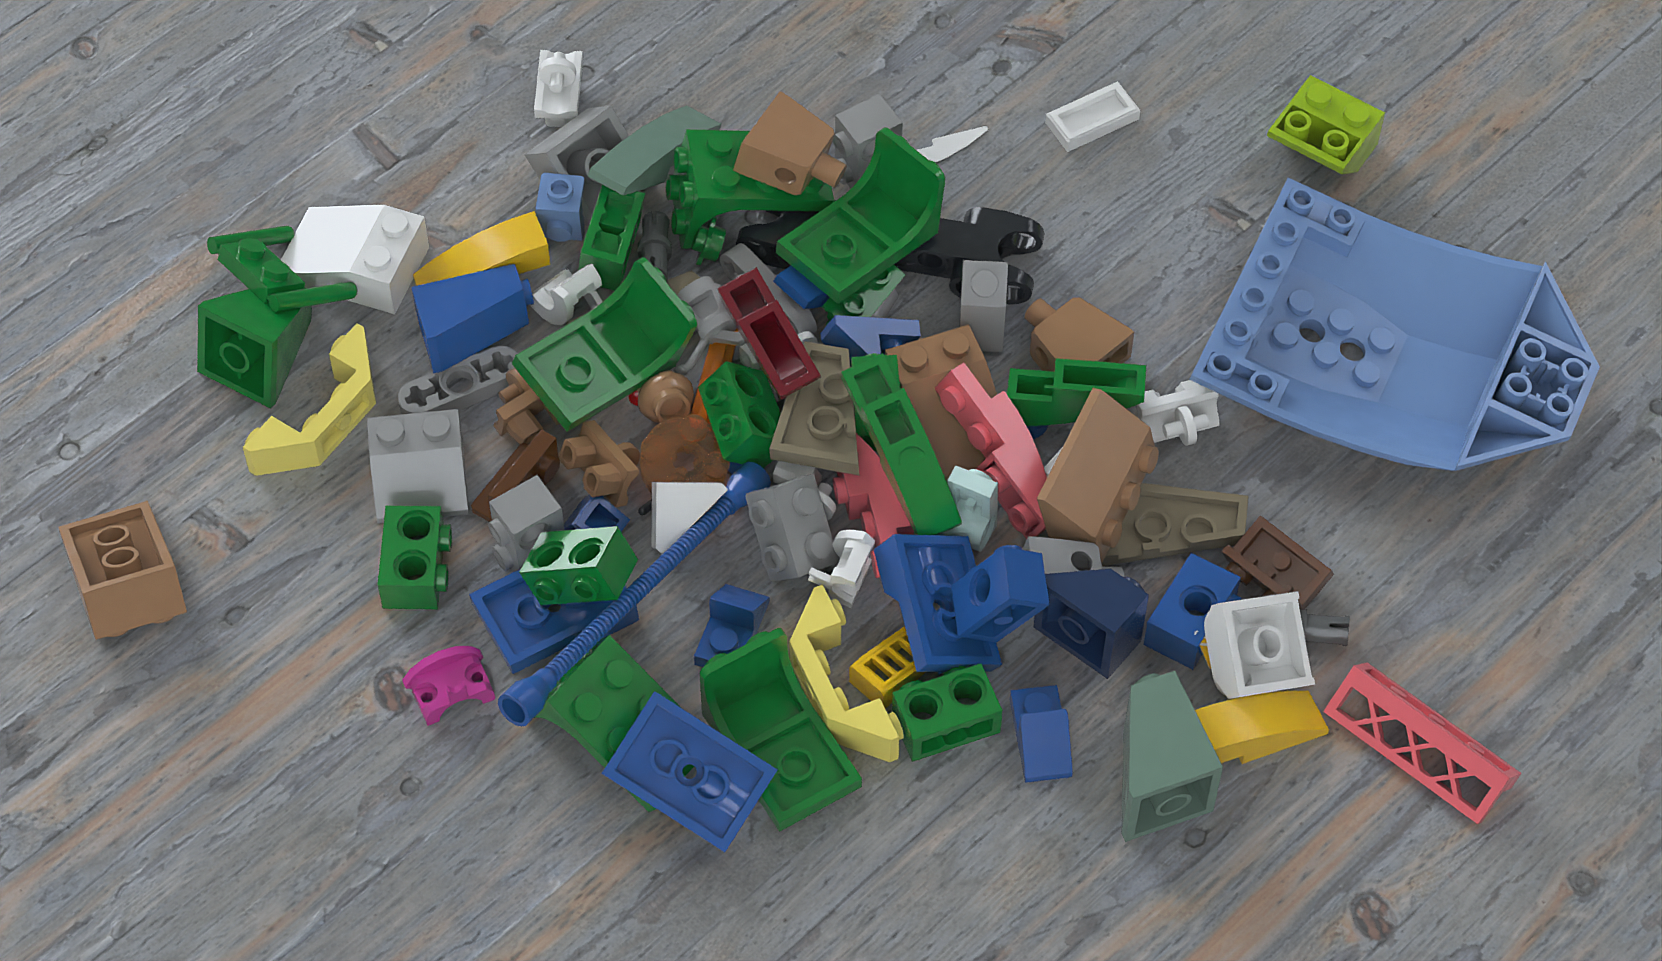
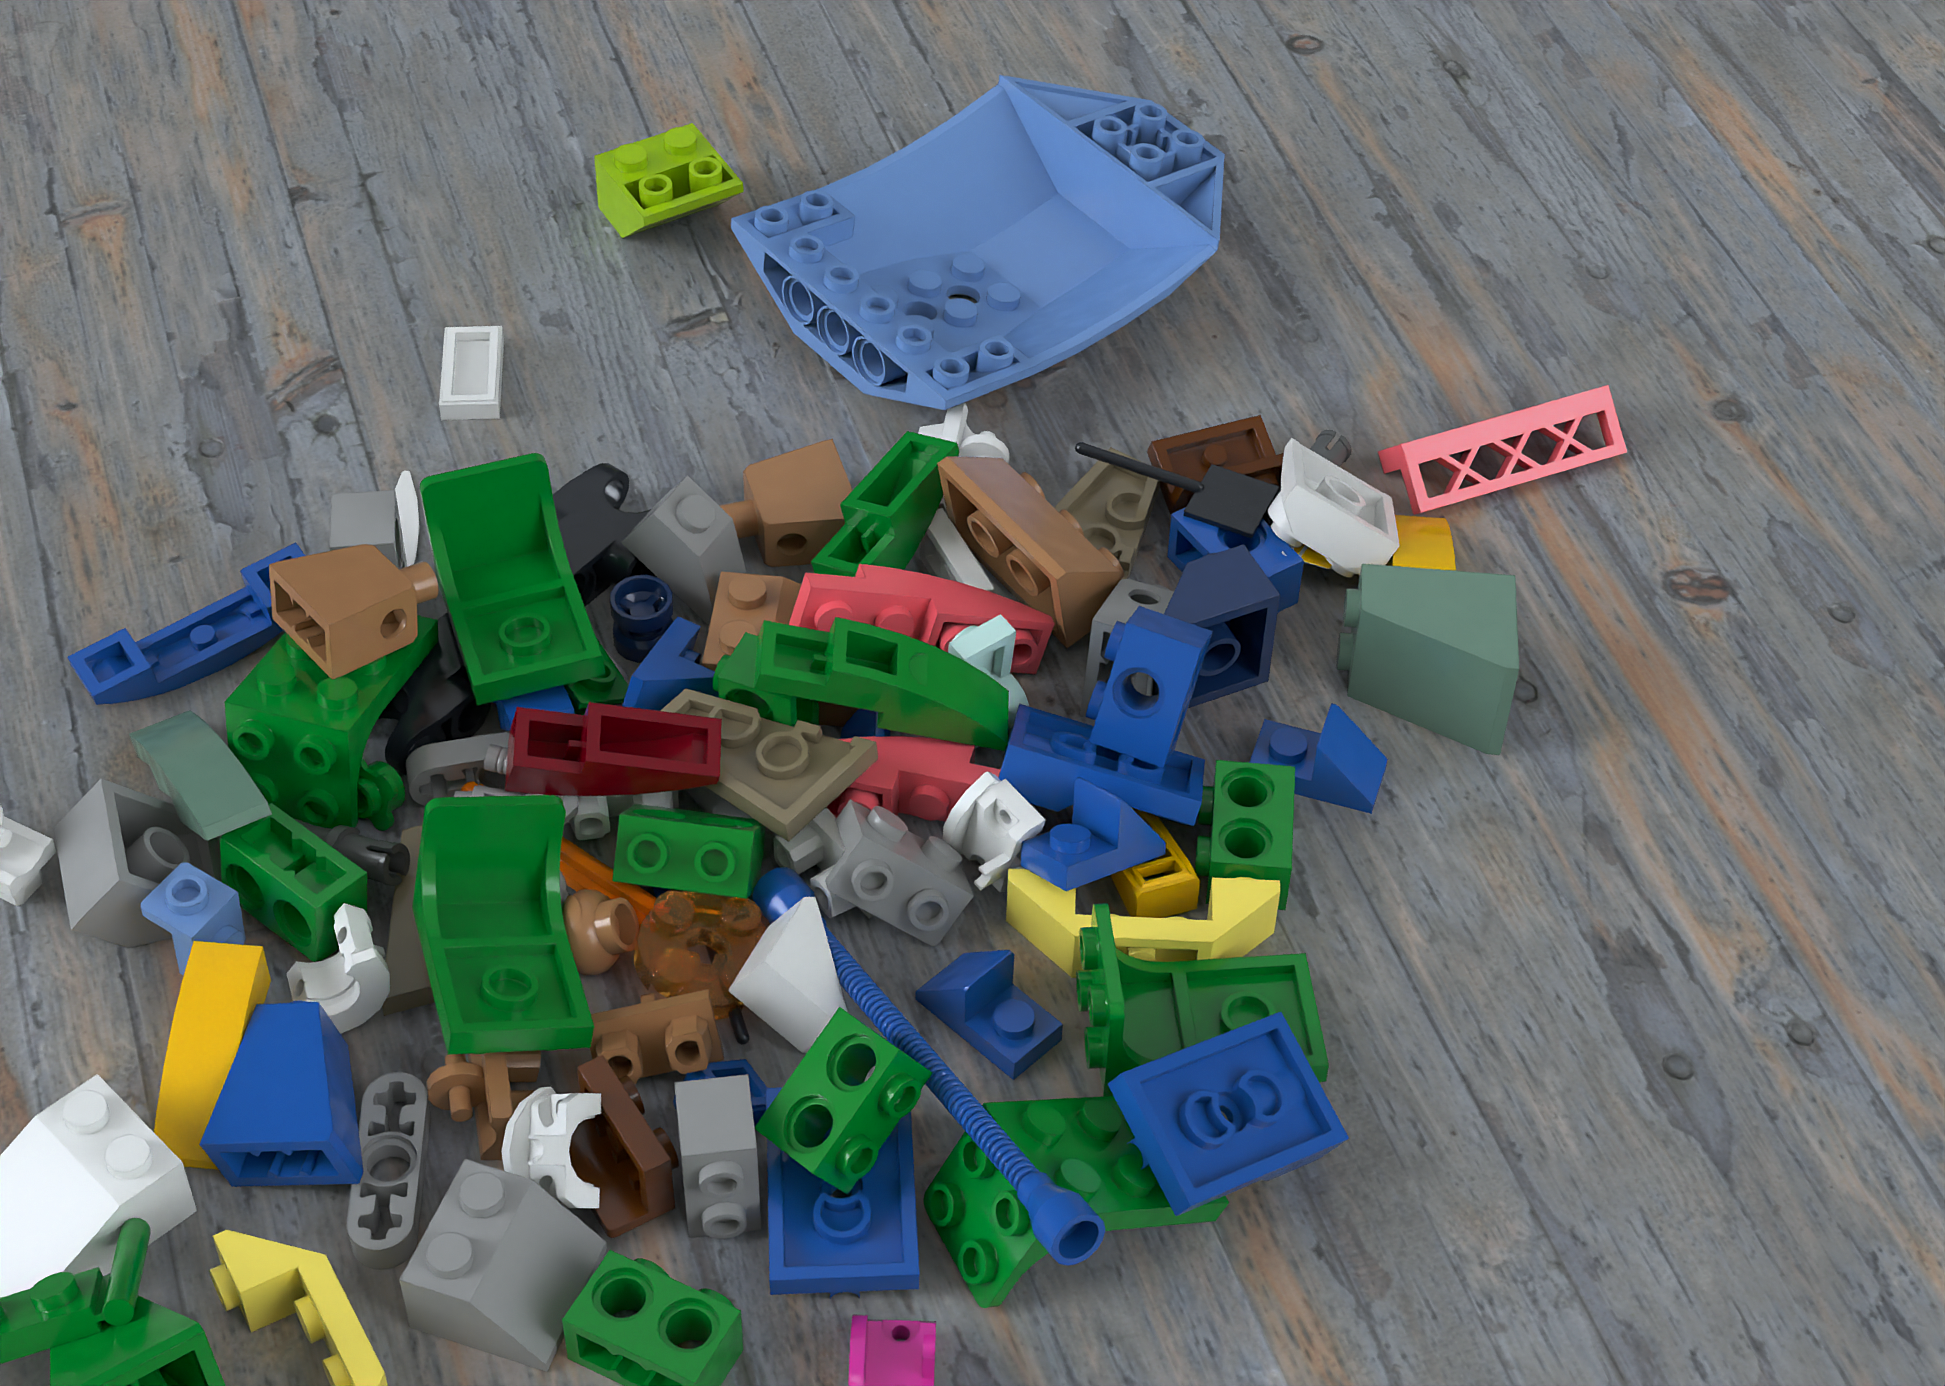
camera: 65 degrees left, 10 degrees down
none -> blue slope [67,542,306,705]
none -> white piece [501,1087,601,1208]
none -> dark blue wheel [610,575,673,663]
none -> blue slope [1021,777,1166,891]
none -> black piece [1075,442,1279,539]

